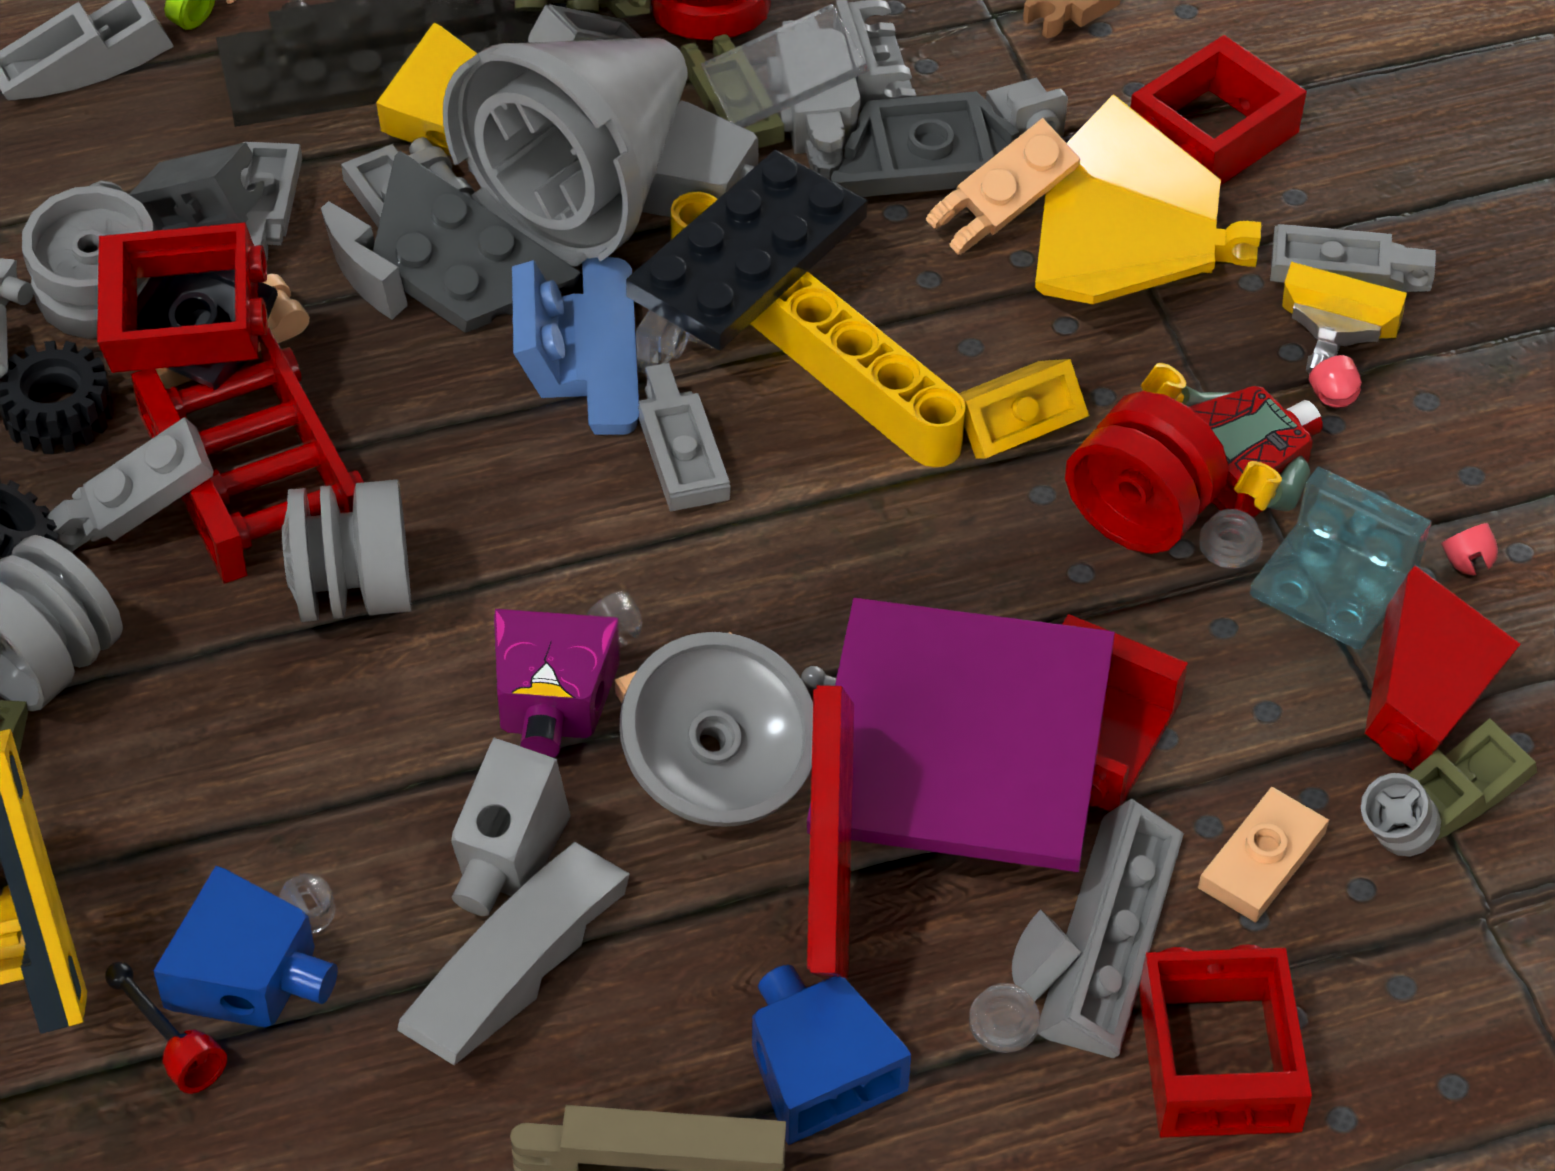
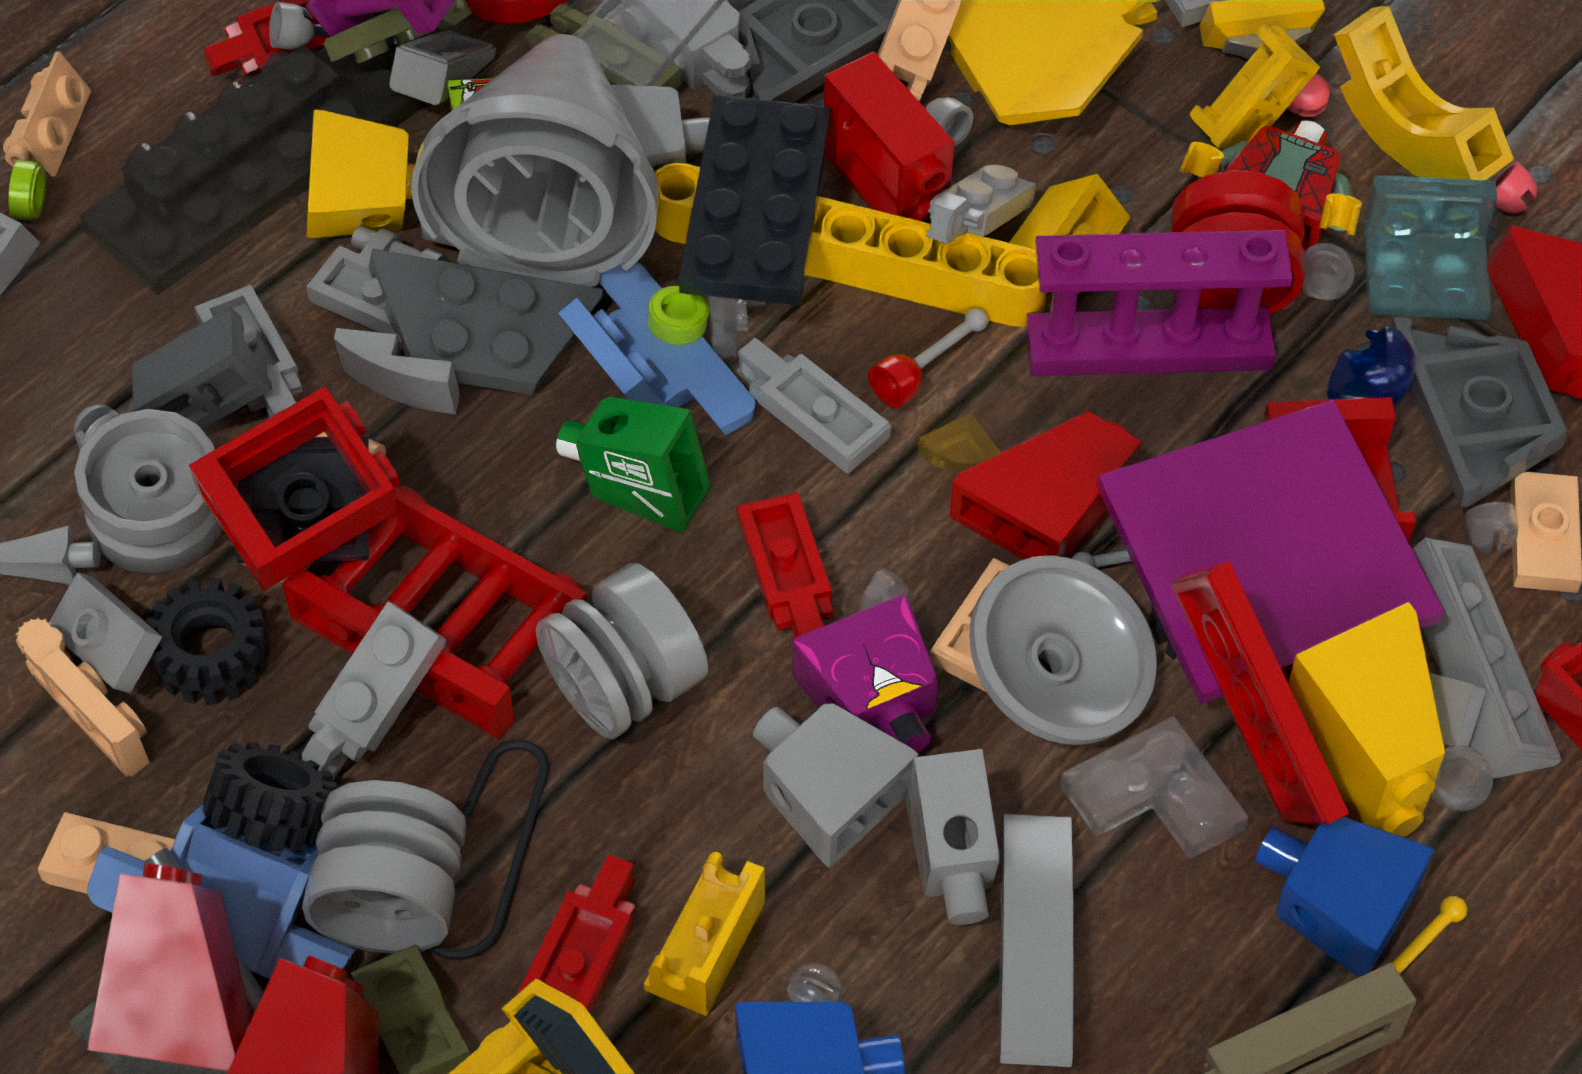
camera: 30 degrees left, 5 degrees up
none -> black piece [429,740,549,960]
none -> red hinge [517,854,637,1014]
none -> green torso [556,397,711,533]
none -> yellow hinge [644,852,765,1017]
none -> lime tile [647,286,709,345]
none -> red hinge [736,492,833,639]
none -> light grey torso [753,704,919,868]
none -> red window [824,52,954,224]
none -> red hinge [868,308,989,408]
none -> clear yellow tile [918,413,1001,470]
none -> light grey hinge [925,97,973,146]
none -> light grey hinge [926,165,1037,244]
none -> red slope [949,411,1142,560]
none -> magenta fence [1026,230,1293,376]
none -> clear plate [1060,716,1249,859]
none -> yellow hinge [1189,23,1320,150]
none -> yellow slope [1288,602,1445,837]
none -> clear blue hair [1326,326,1417,409]
none -> yellow arch [1334,6,1514,189]
none -> dark grey wing [1389,316,1567,508]
none -> yellow hinge [1392,896,1468,974]
none -> clear hinge [1465,502,1519,554]

